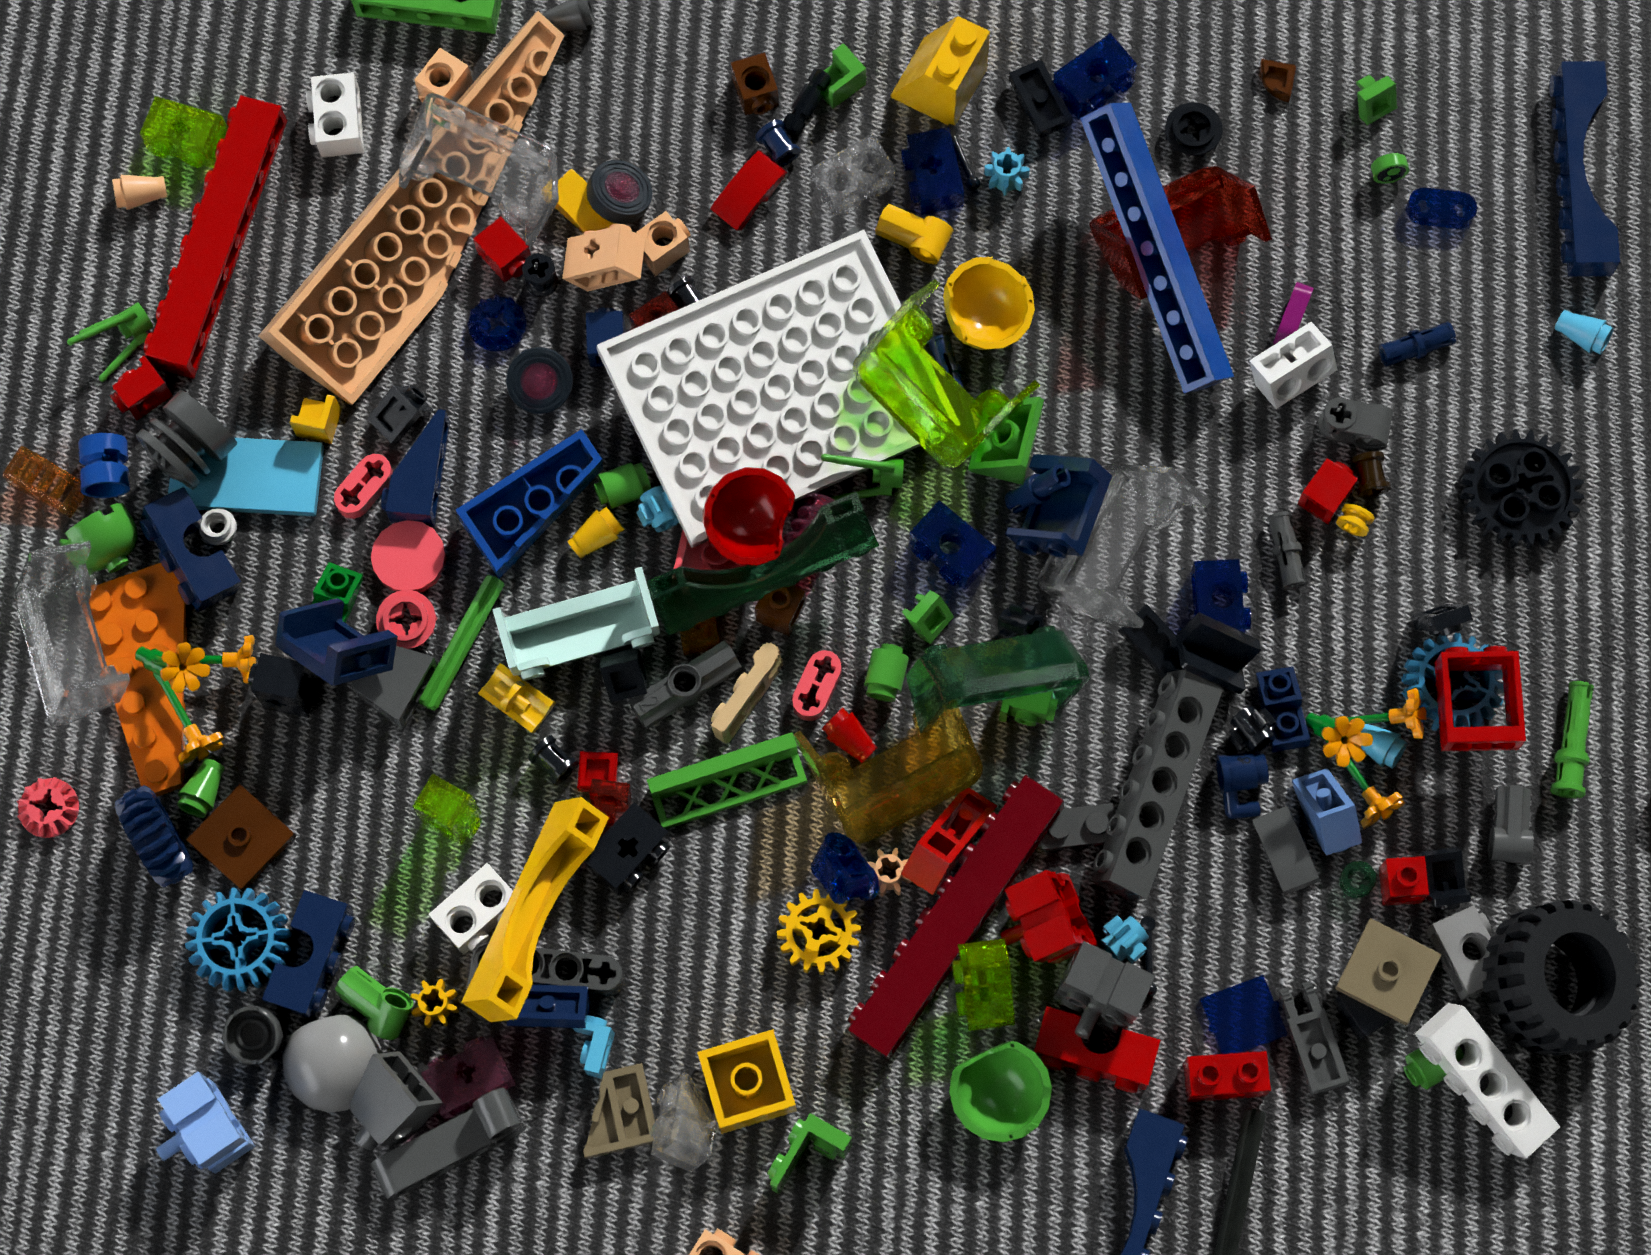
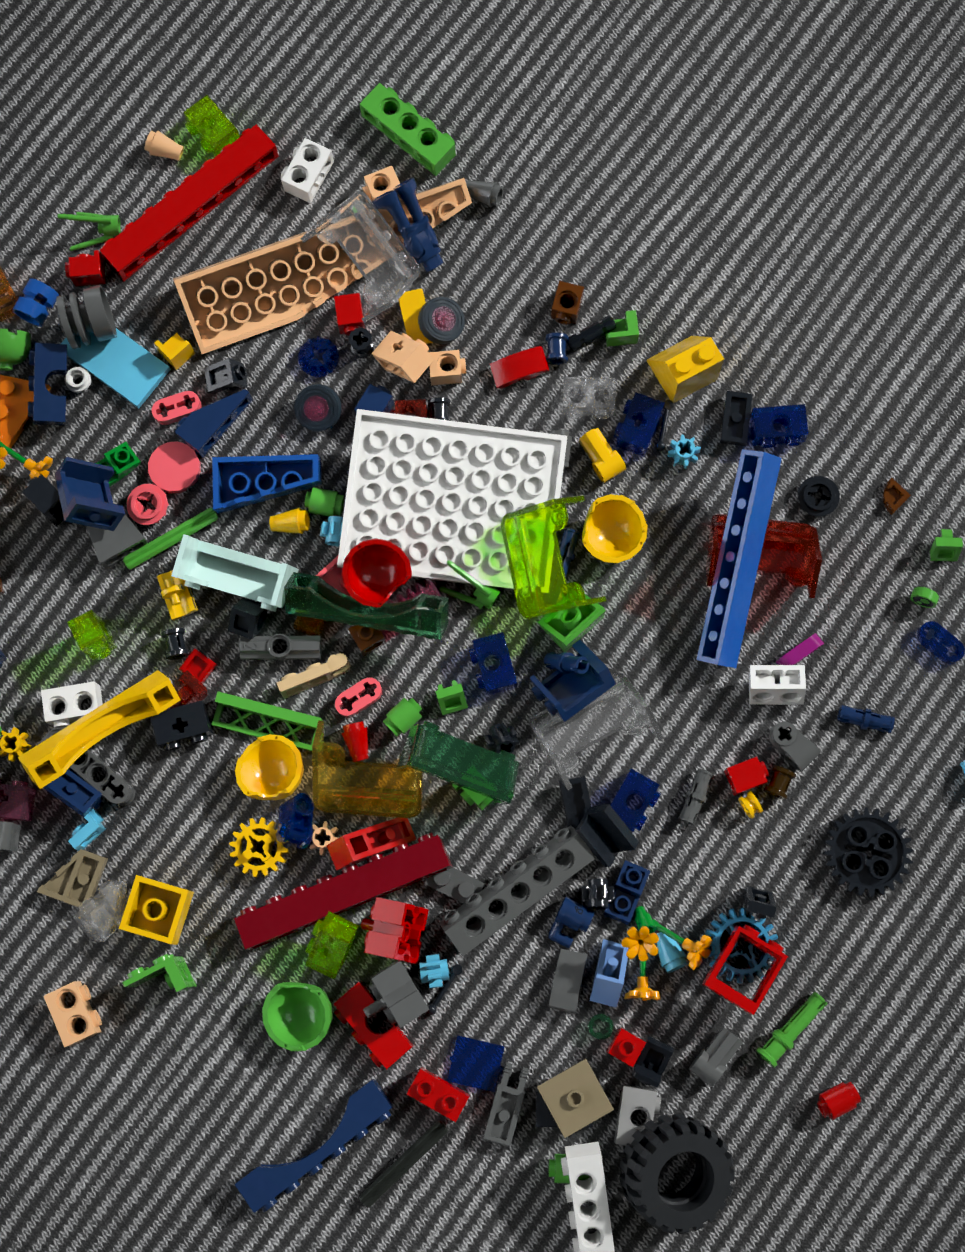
camera: 35 degrees right, 5 degrees up
none -> yellow cylinder [235,734,304,800]
none -> dark blue piece [372,178,444,272]

